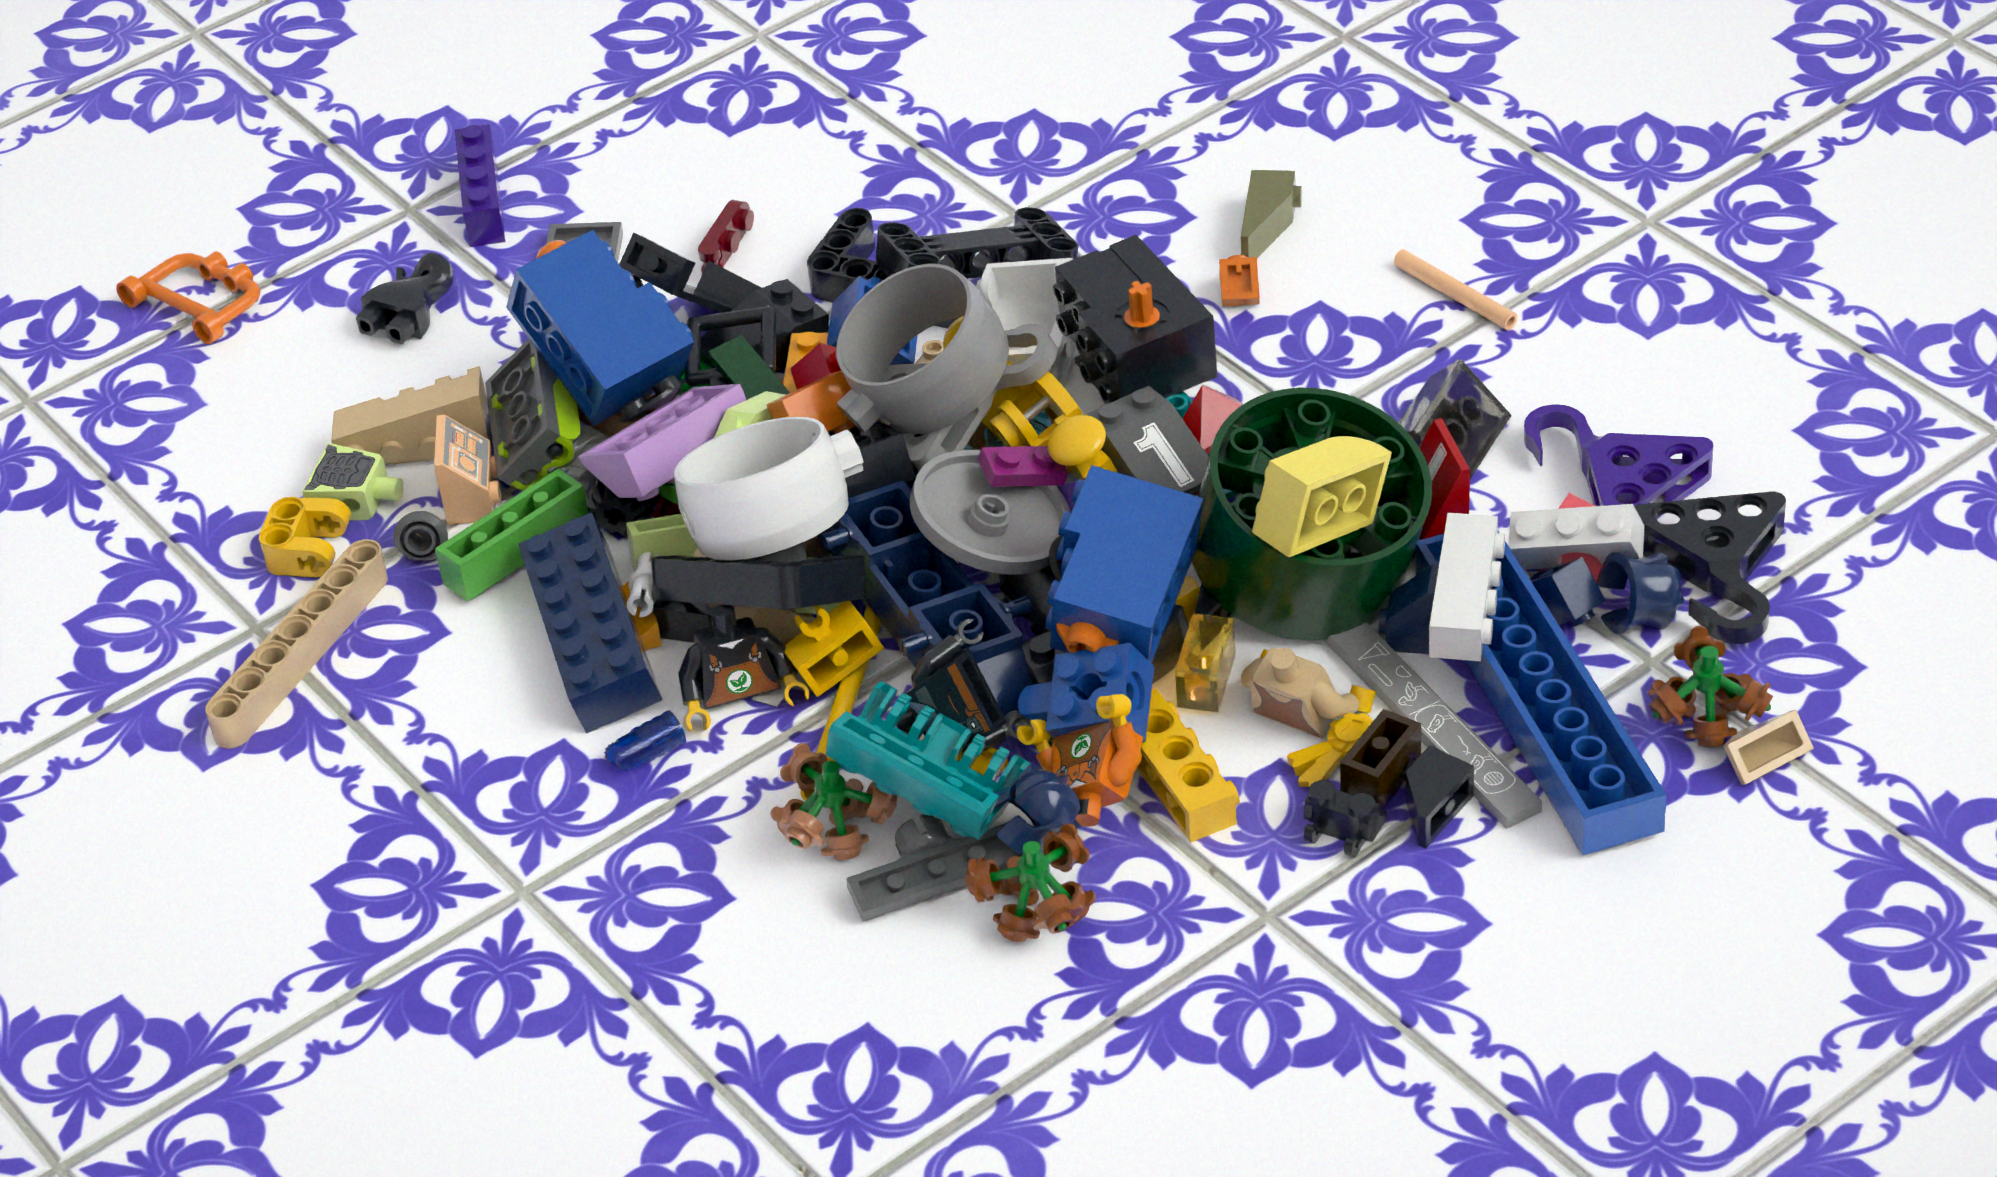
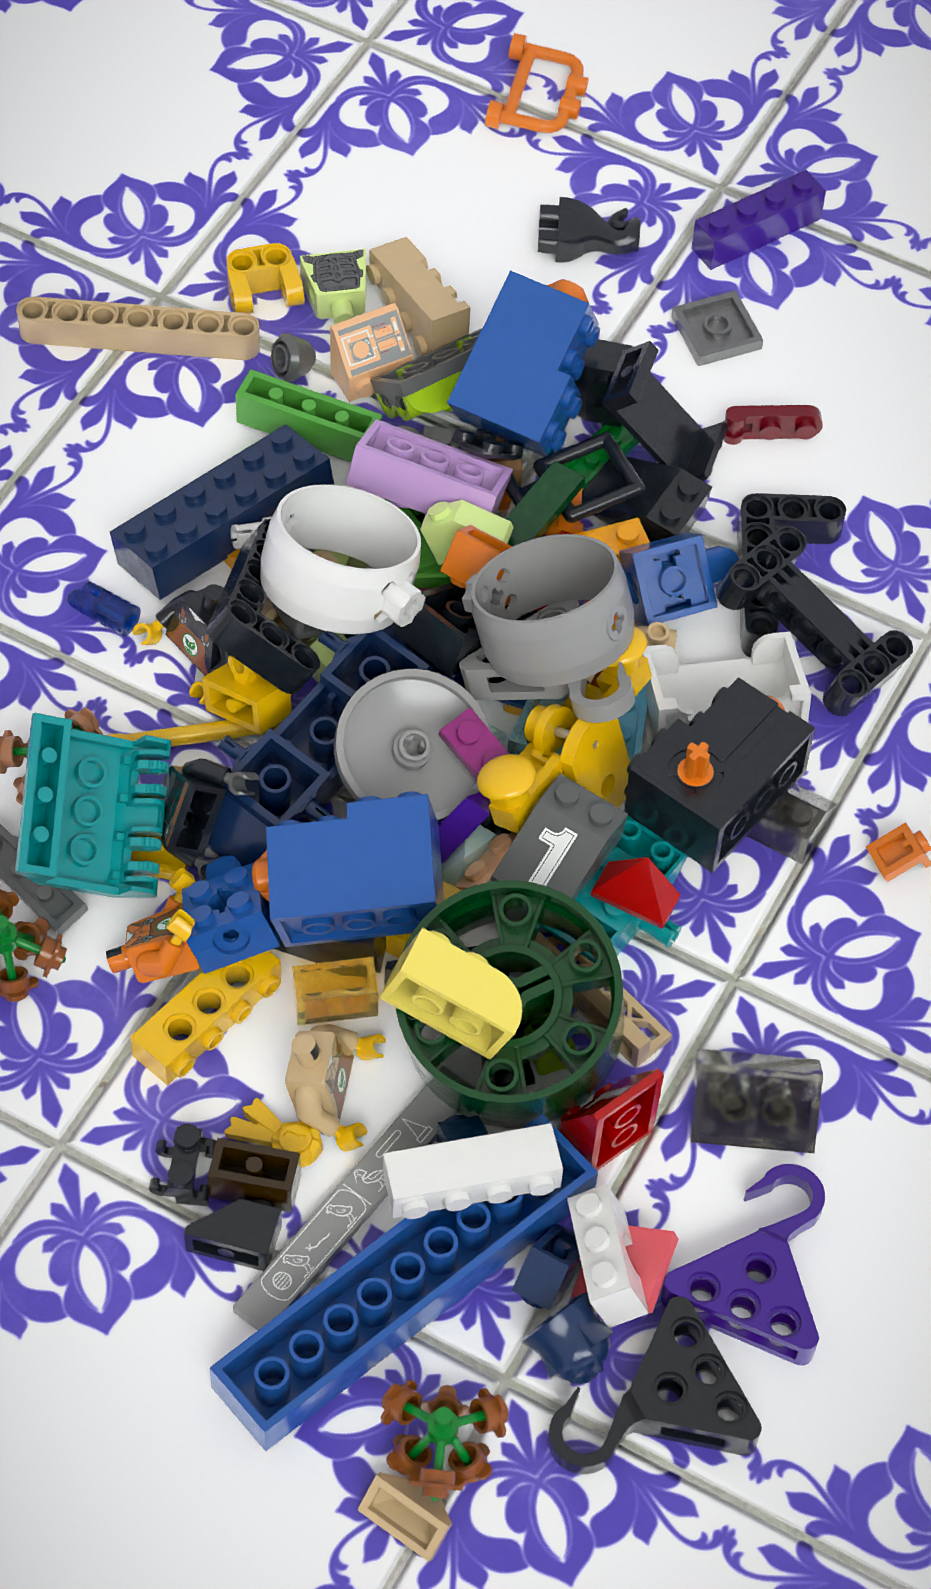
camera: 60 degrees right, 15 degrees up
dark blue helmet [992,764,1081,855] -> none

